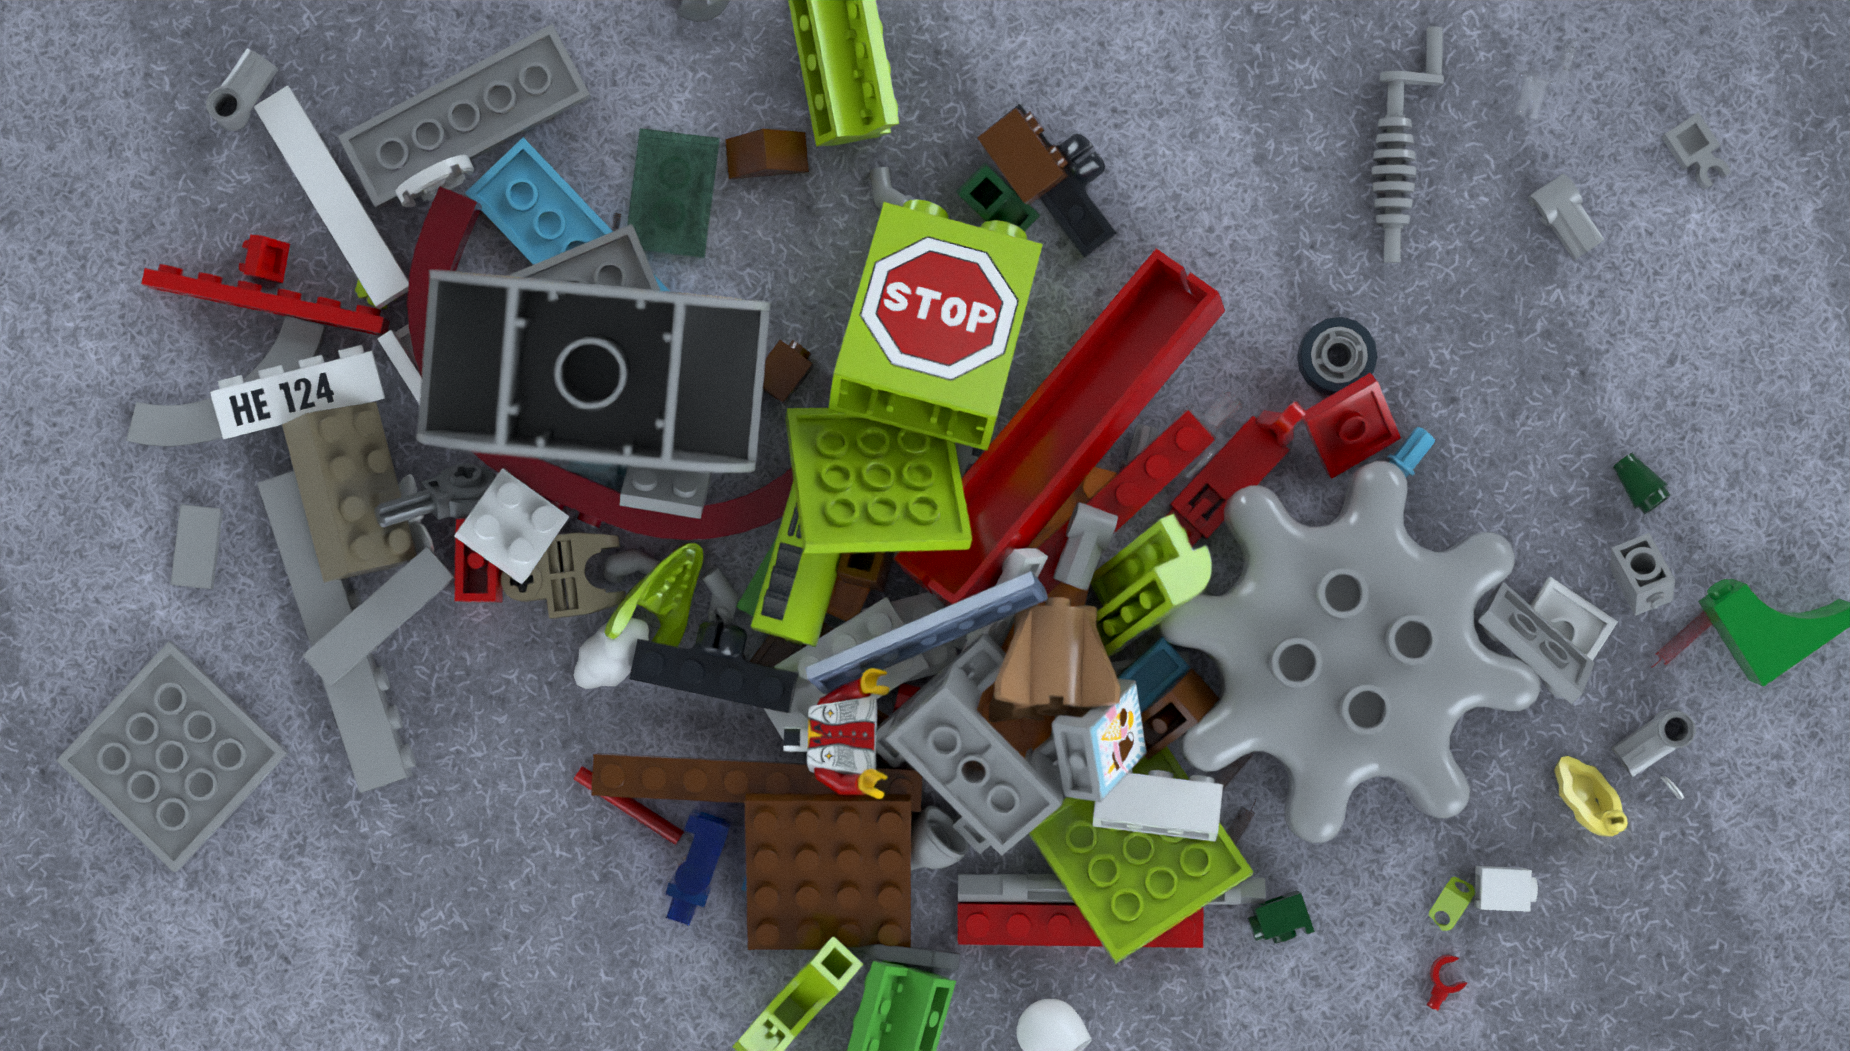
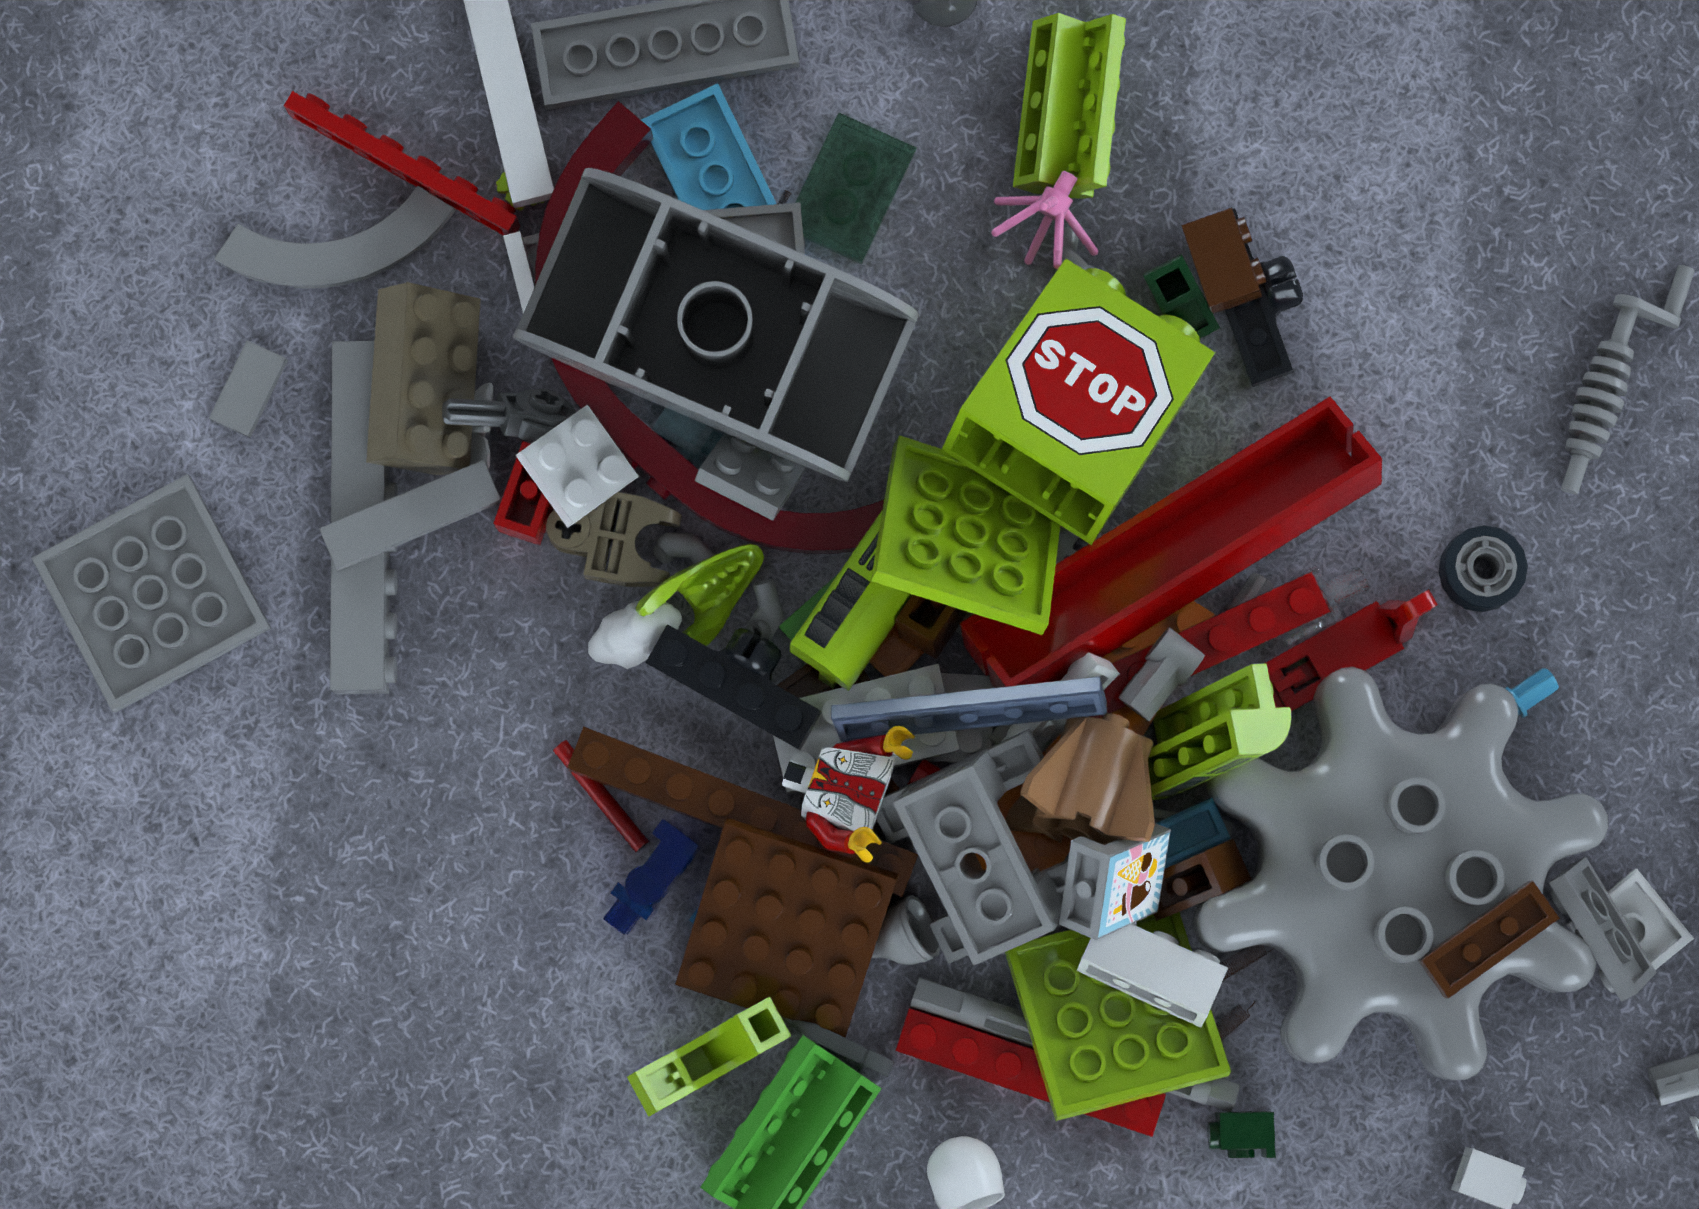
camera: 20 degrees right, 5 degrees down
white brick [210,345,385,439] -> none
red tile [238,234,290,283] -> none
white tile [395,155,474,207] -> none
reddish brown slope [725,129,809,180] -> none
reddish brown brick [763,340,814,405] -> none
red plate [1302,373,1401,479] -> none
lime piece [1428,877,1476,931] -> none
light yellow arm [1554,756,1628,837] -> none
none -> bright pink plant [991,171,1098,269]
none -> reddish brown plate [1418,880,1560,999]

